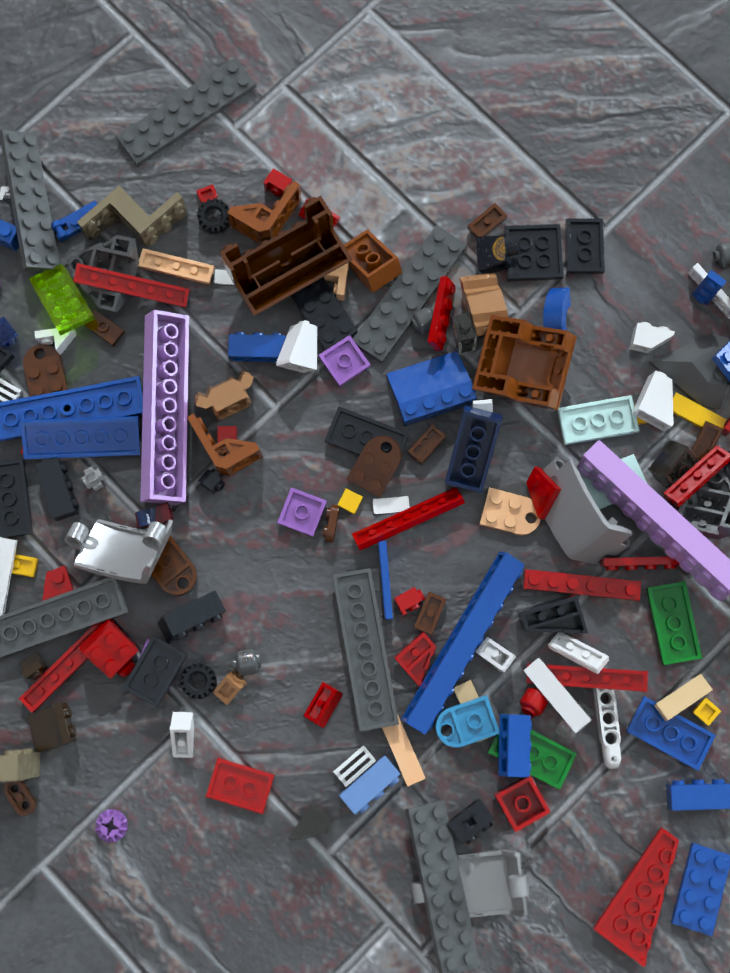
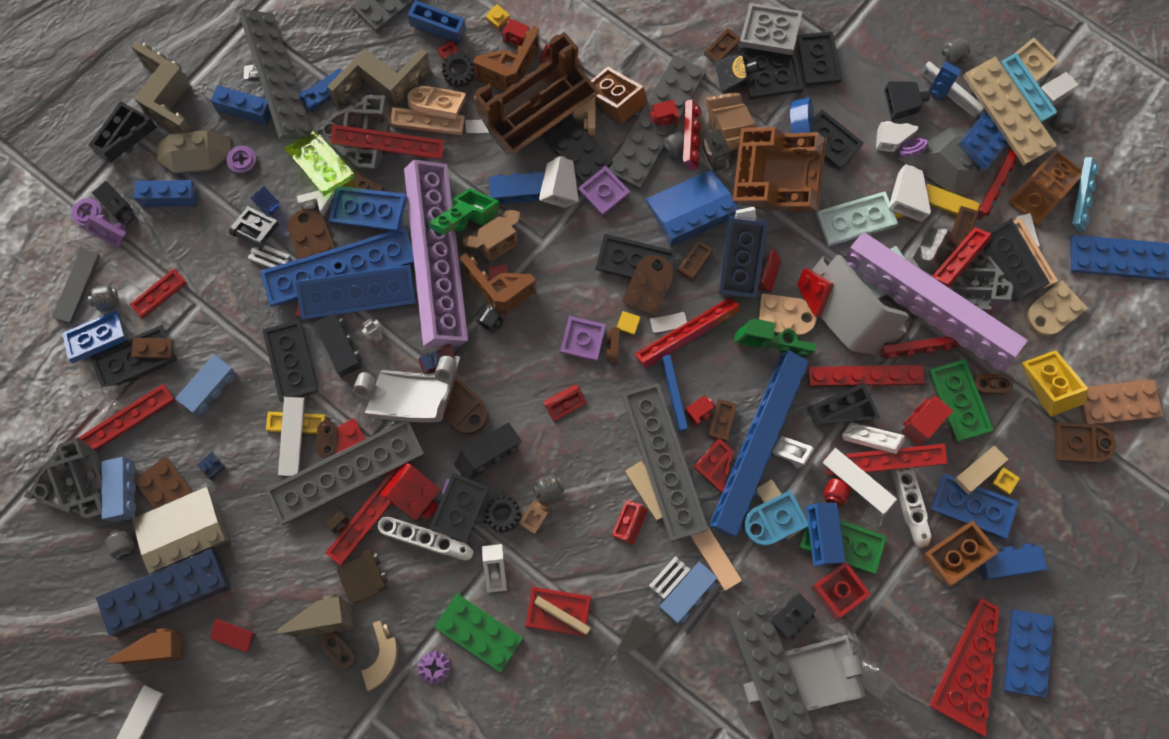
camera: 10 degrees left, 5 degrees down
none -> reddish brown plate [316,420,337,459]
none -> blue plate [329,186,407,232]
none -> tan arch [361,621,399,691]
none -> white piece [378,517,474,560]
none -> blue brick [408,0,466,44]
none -> light nougat plate [408,86,466,119]
none -> green plate [429,188,499,235]
none -> green plate [434,593,524,672]
none -> yellow plate [485,4,510,30]
none -> tan tile [535,596,590,635]
none -> red slope [543,384,587,422]
none -> tan tile [625,461,662,521]
none -> red brick [650,100,679,126]
none -> green plate [734,319,816,357]
none -> light grey plate [739,3,802,55]
none -> red slope [758,249,782,292]
none -> black plate [812,109,864,170]
none -> black torso [884,81,930,121]
none -> medium lavender gear [899,138,929,157]
none -> red brick [901,395,953,446]
none -> dark orange slope [921,520,999,587]
none -> reddish brown plate [974,374,1013,395]

